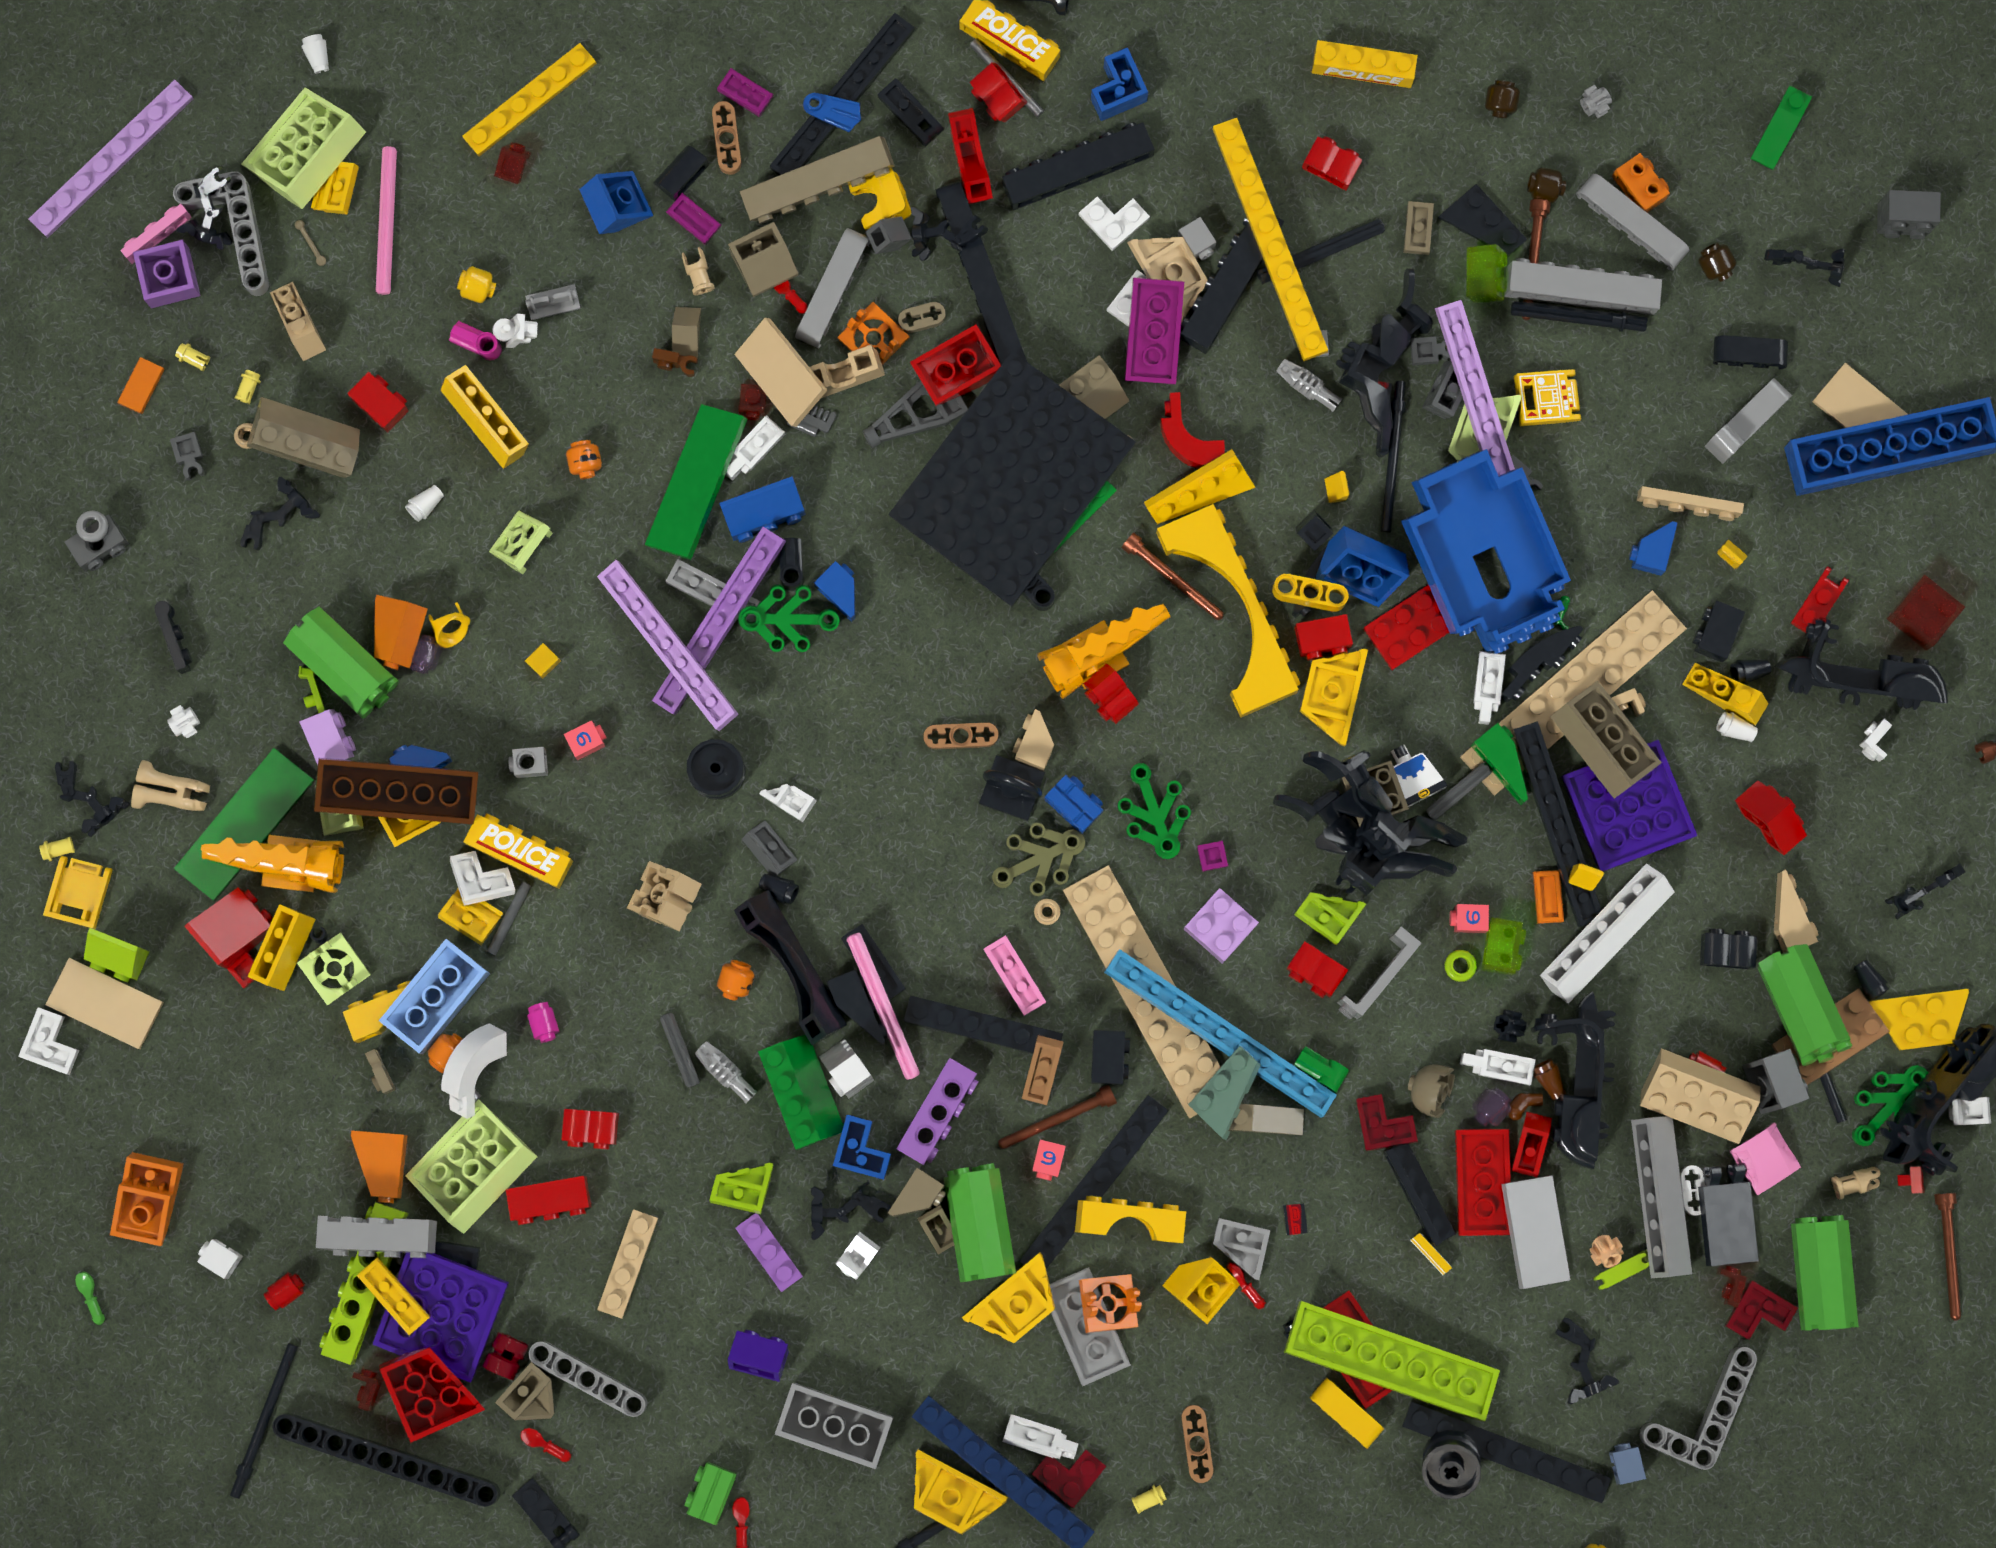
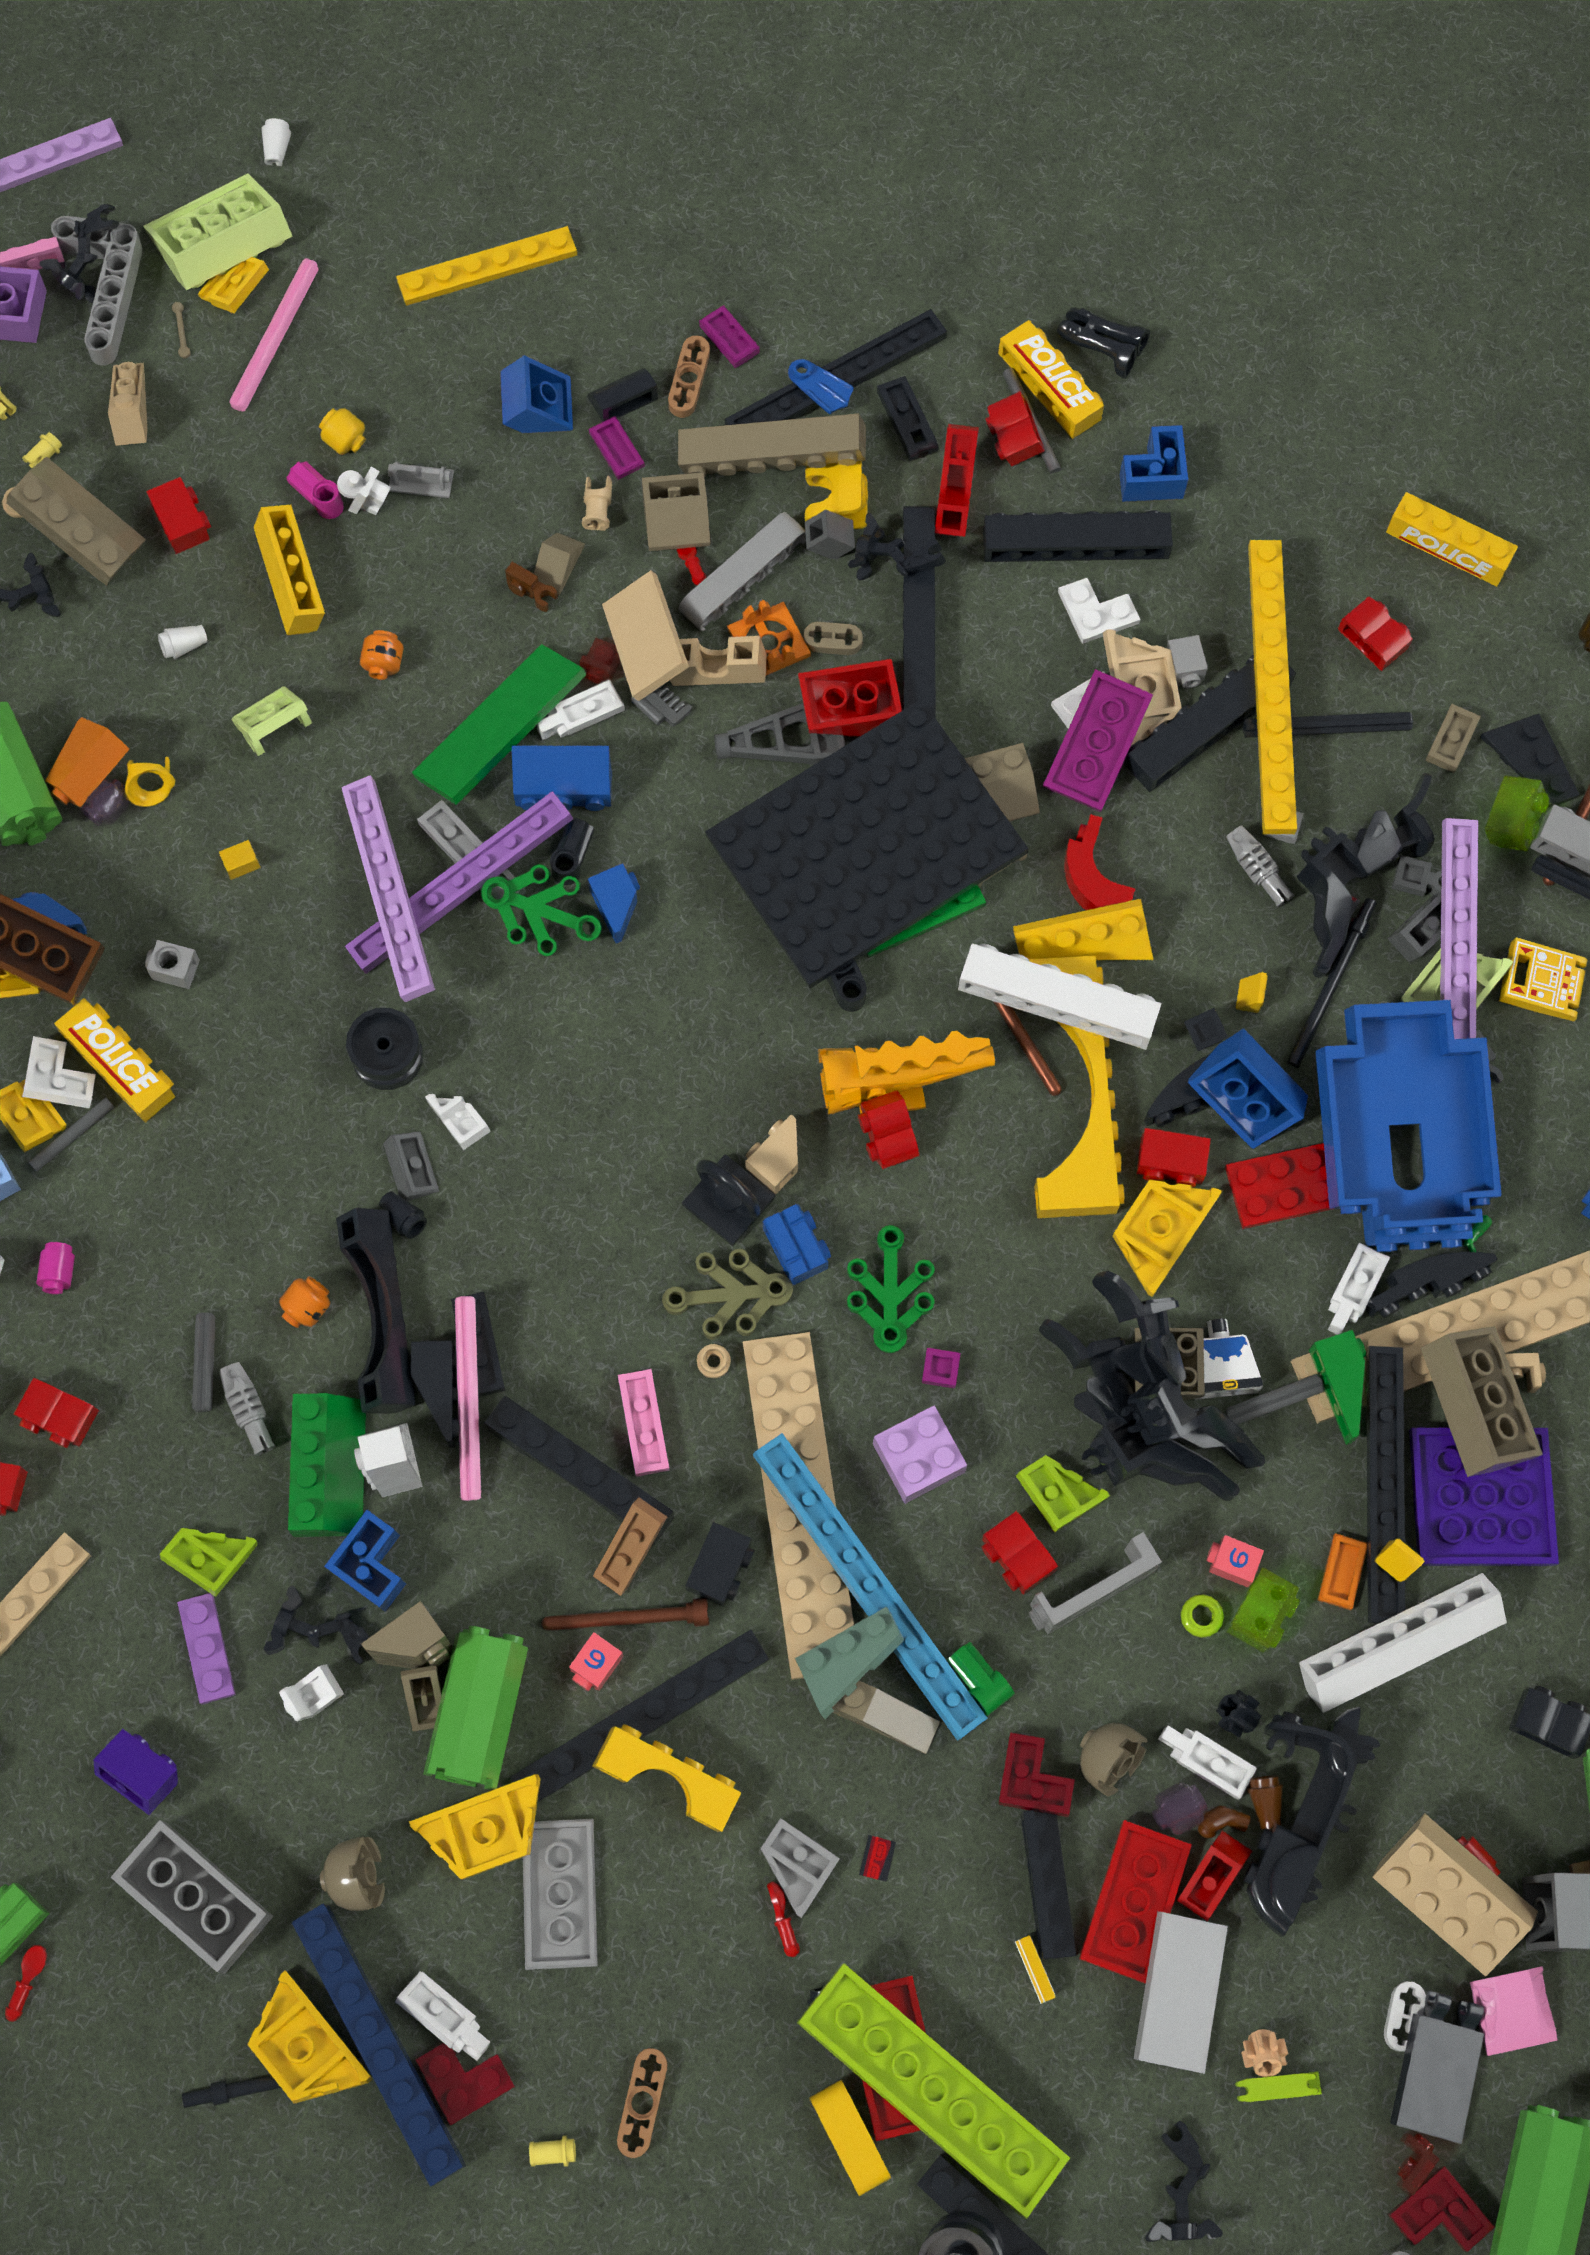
camera: 20 degrees right, 10 degrees down
clear red bracket [494,142,531,184] -> none
coral brick [564,720,607,760] -> none
tan brick [627,861,702,931] -> none
medium lavender brick [896,1058,979,1165] -> none
medium nougat beam [924,723,998,749] -> none
orange piece [1079,1274,1142,1333] -> none
yellow slope [1162,1257,1240,1324] -> none
yellow beam [1272,574,1348,612] -> none
light grey brick [1631,1116,1692,1278] -> none
none -> dark tan cylinder [320,1836,385,1911]
none -> white brick [958,943,1162,1050]

